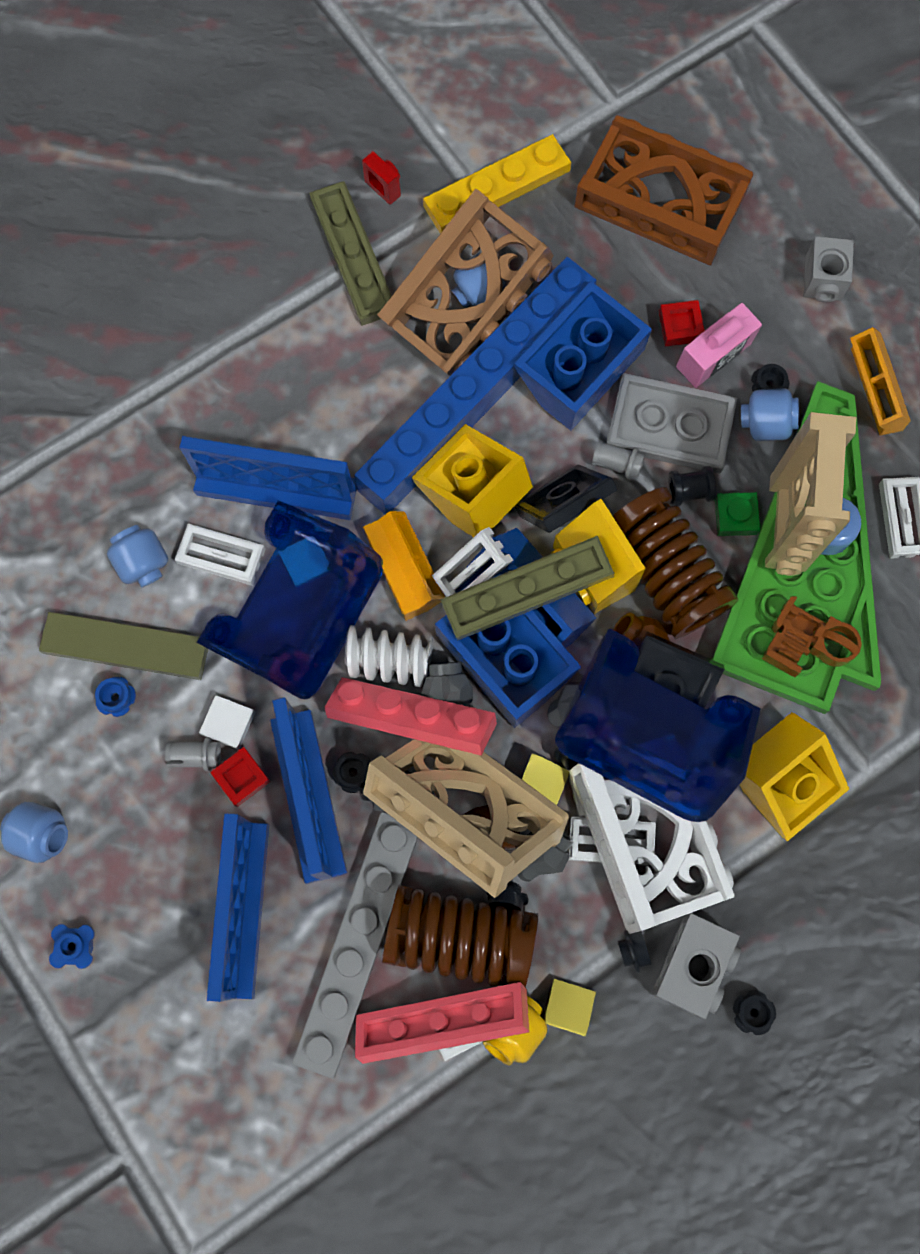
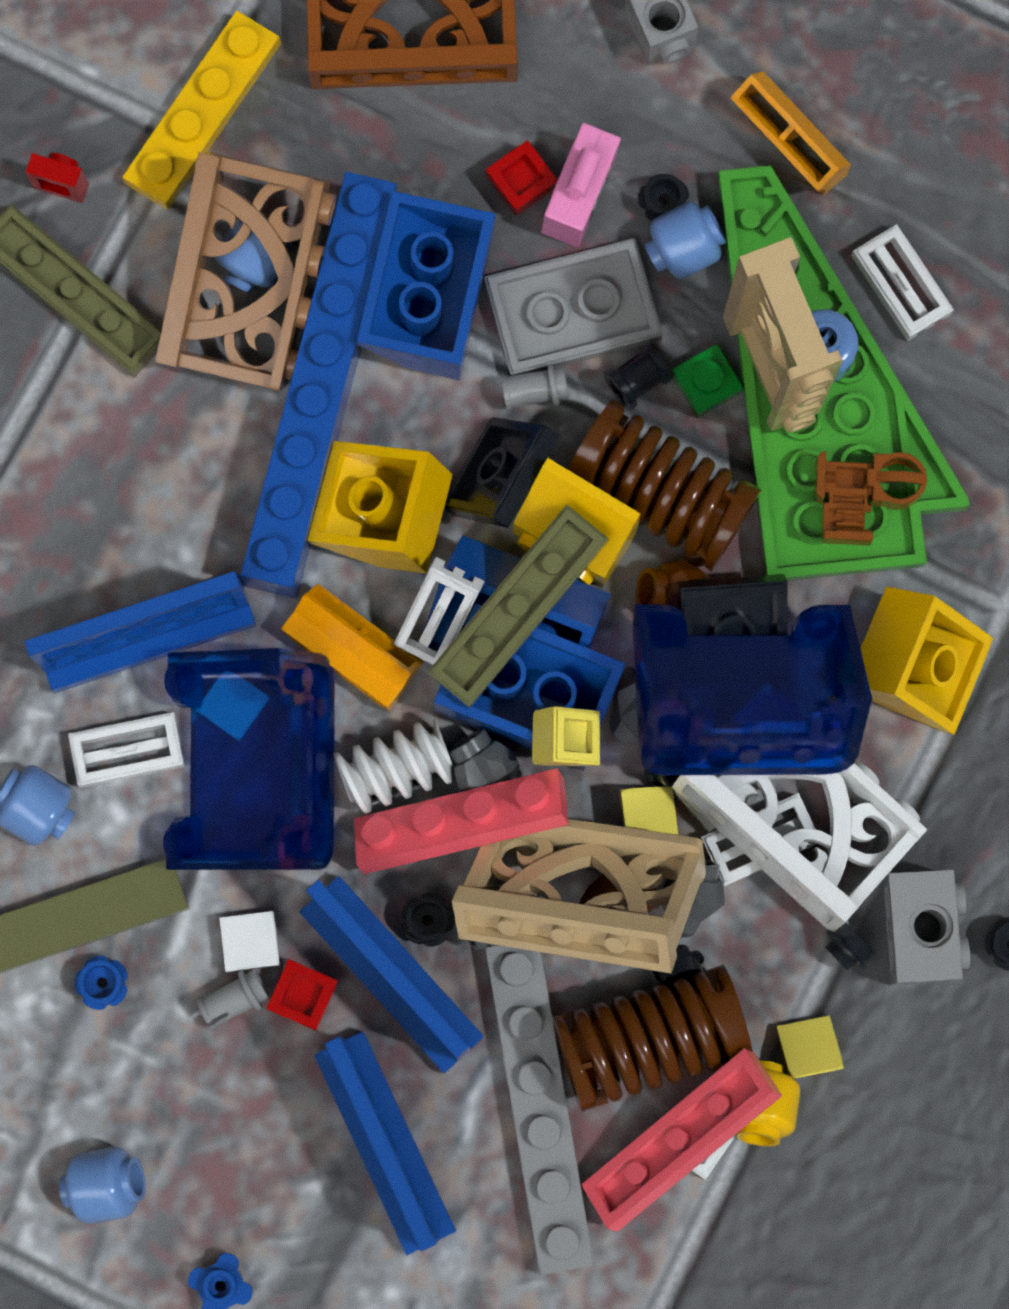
camera: 30 degrees left, 5 degrees up
none -> light yellow slope [532,707,600,766]

